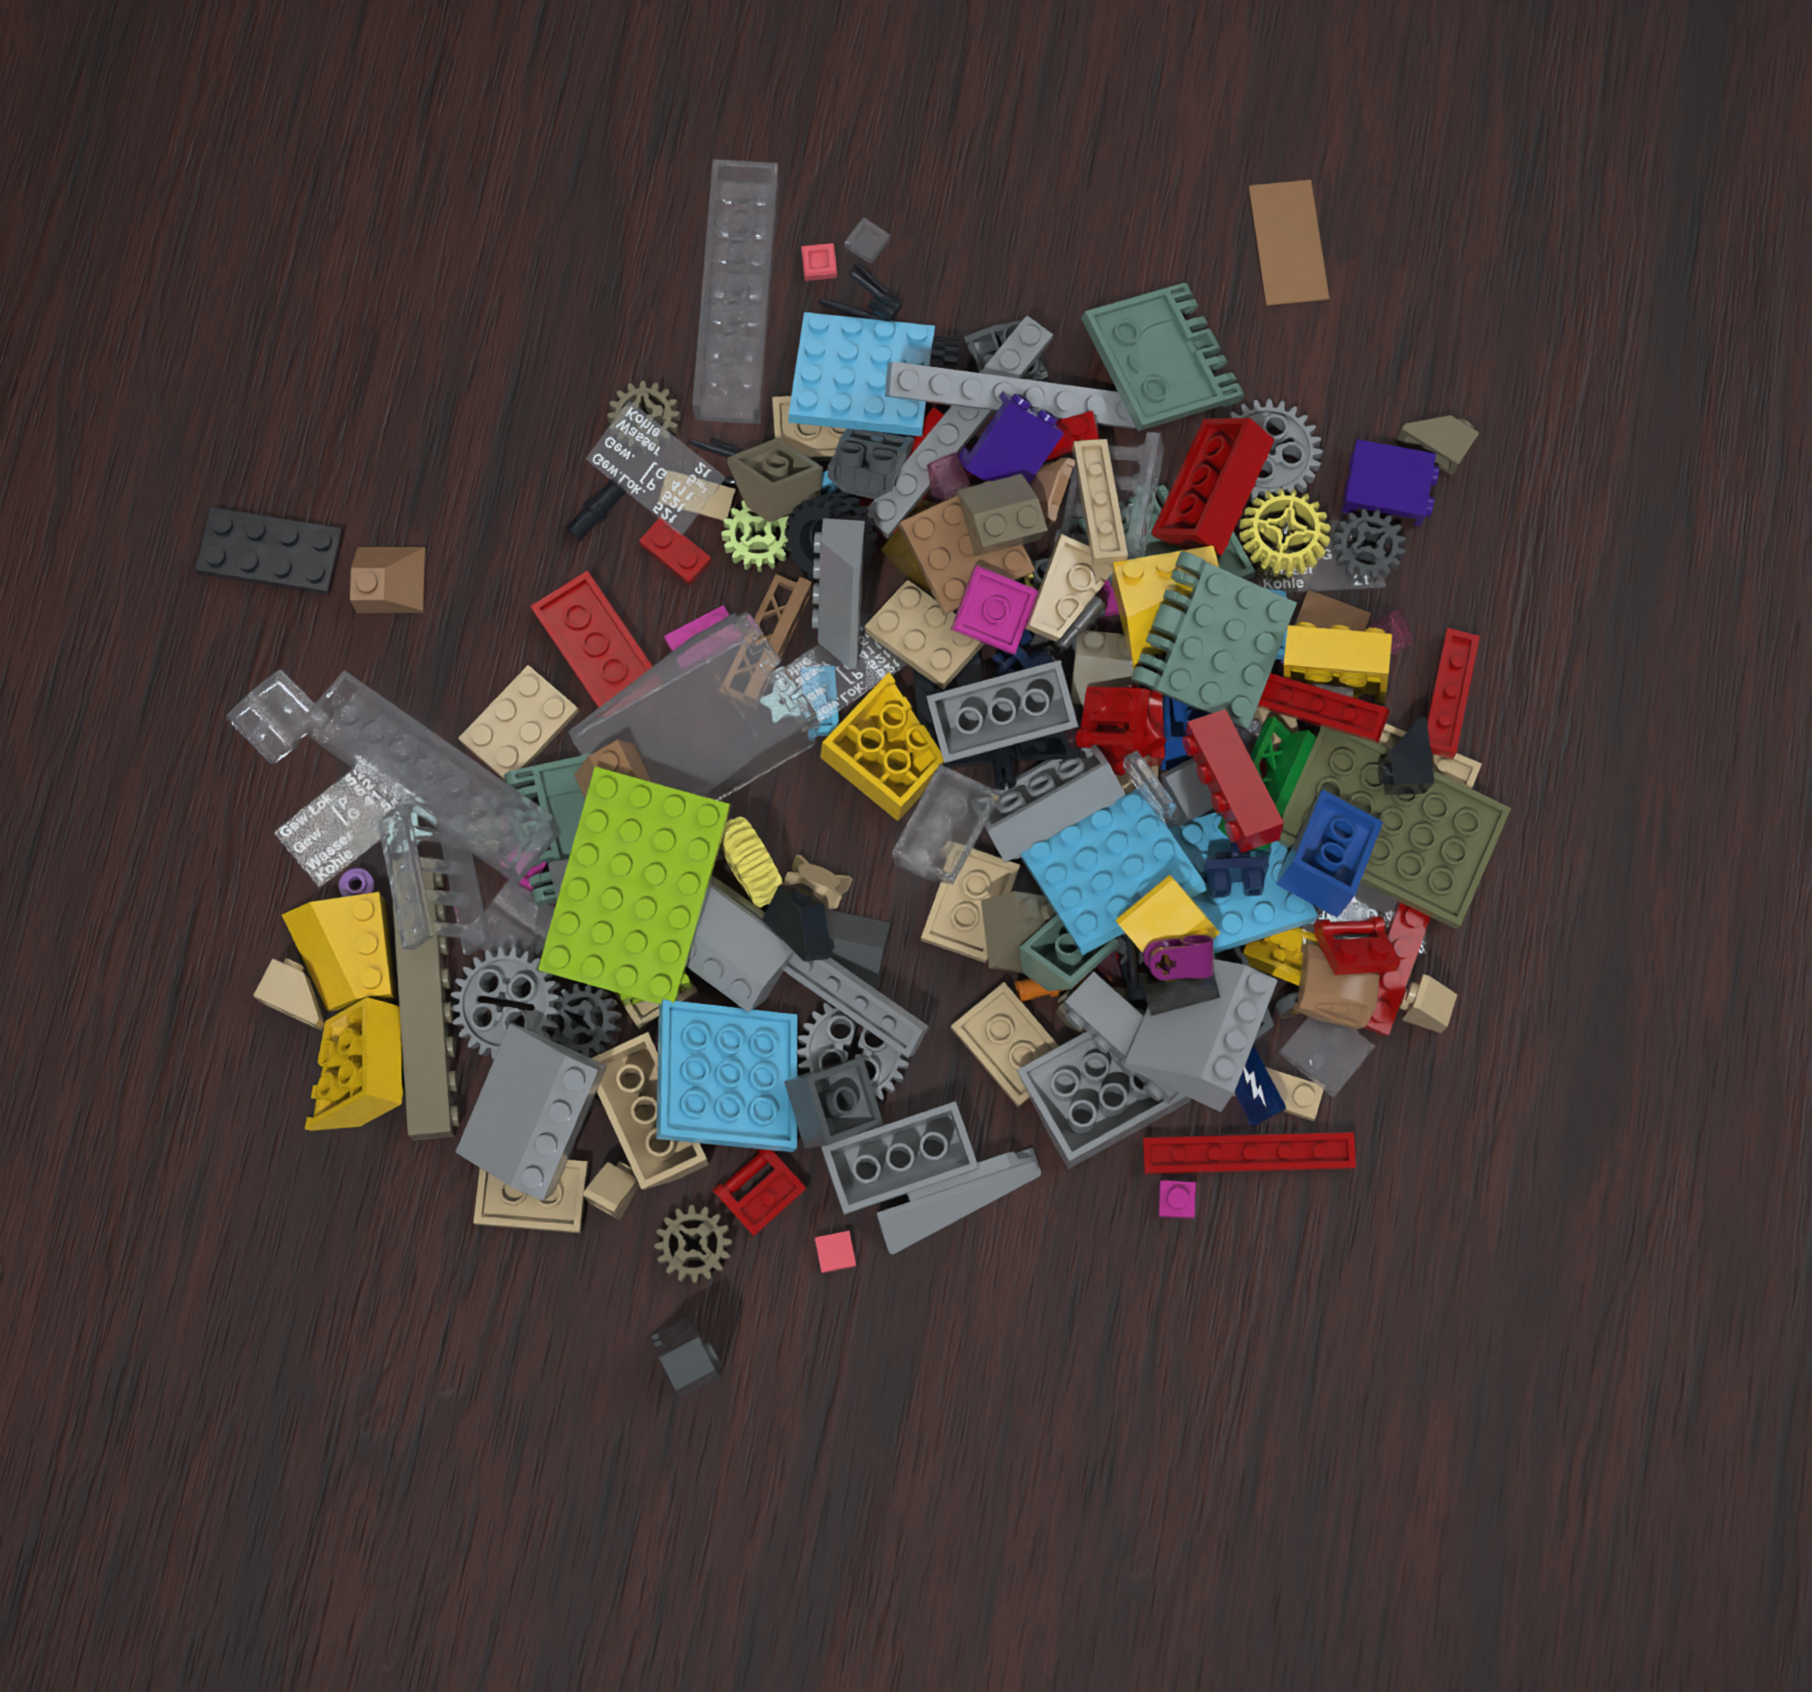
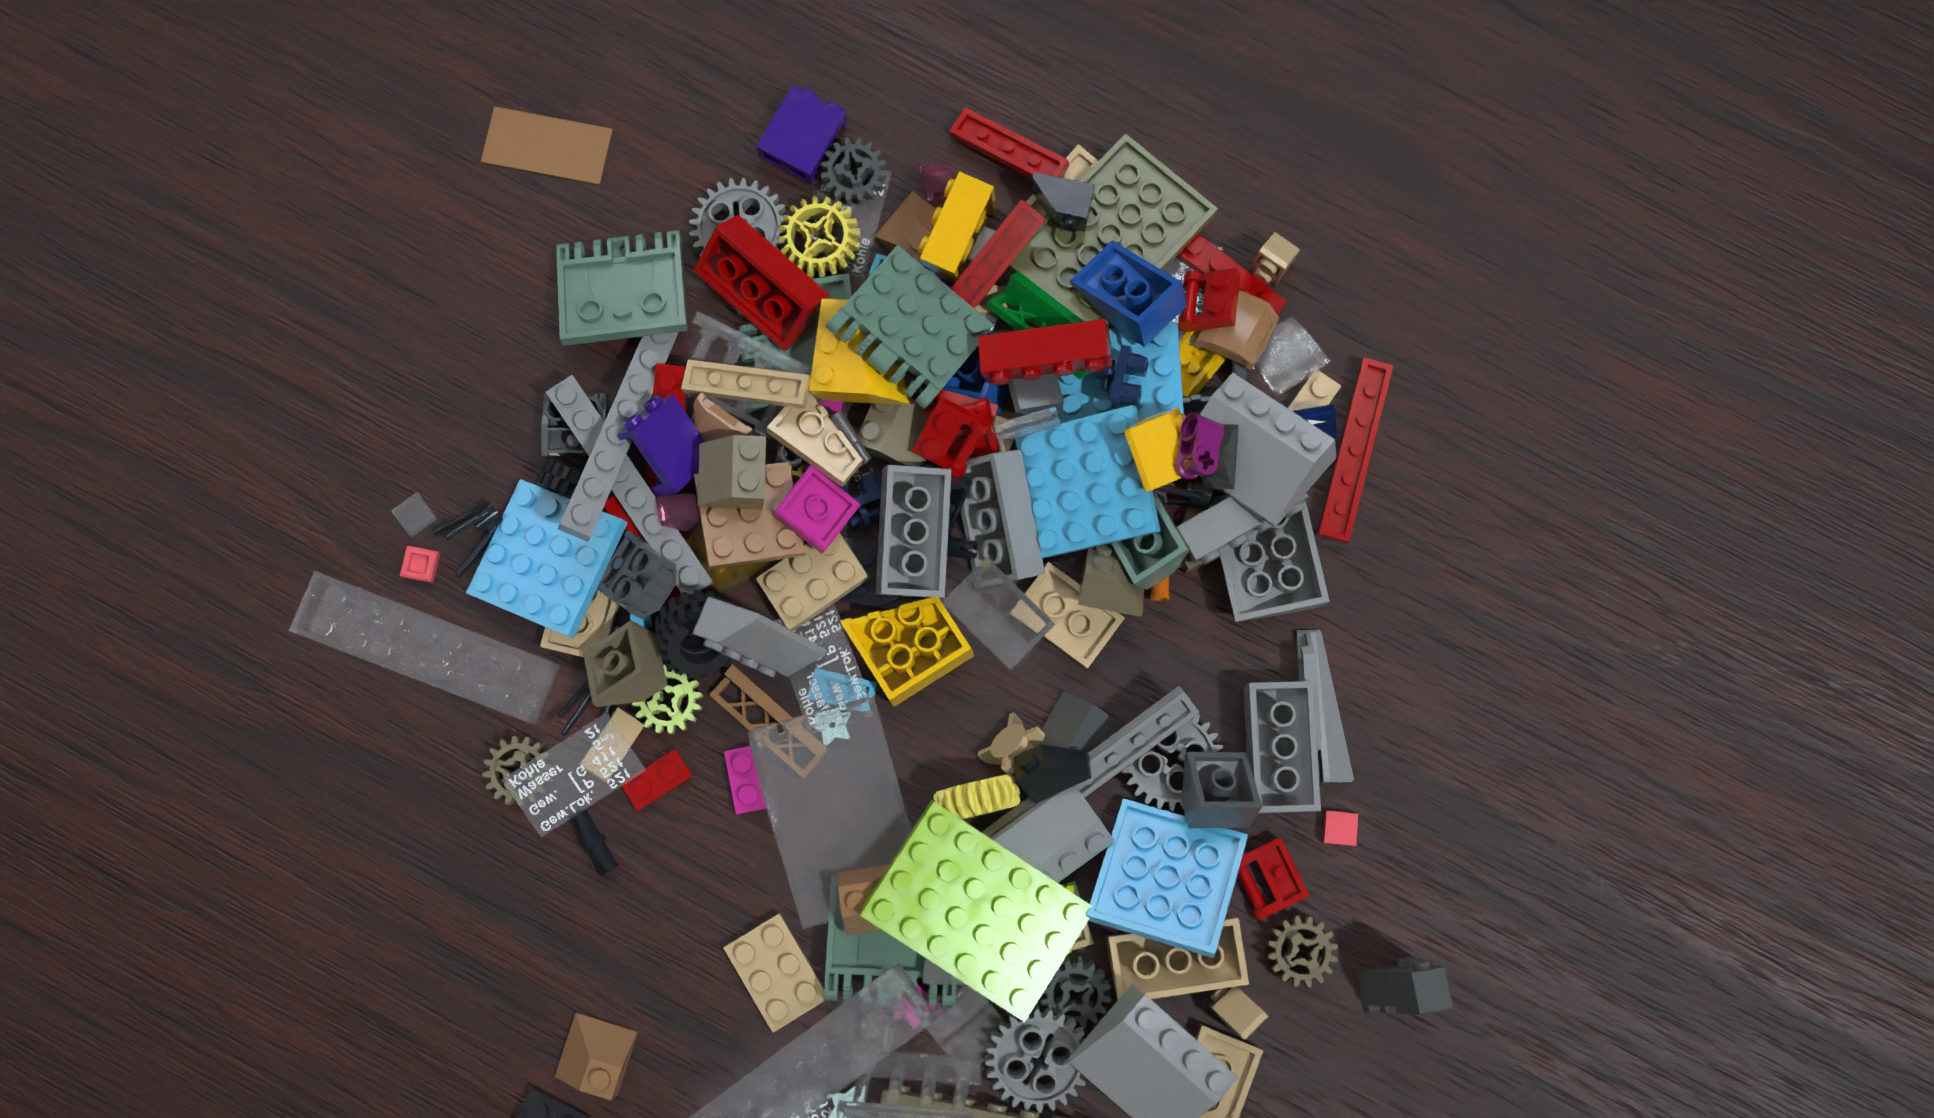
camera: 75 degrees left, 5 degrees up
red plate [530,571,661,718] -> none
tan plate [951,982,1059,1107] -> none
dark pink plate [1158,1180,1196,1219] -> none
dark tan slope [1396,415,1479,476] -> none

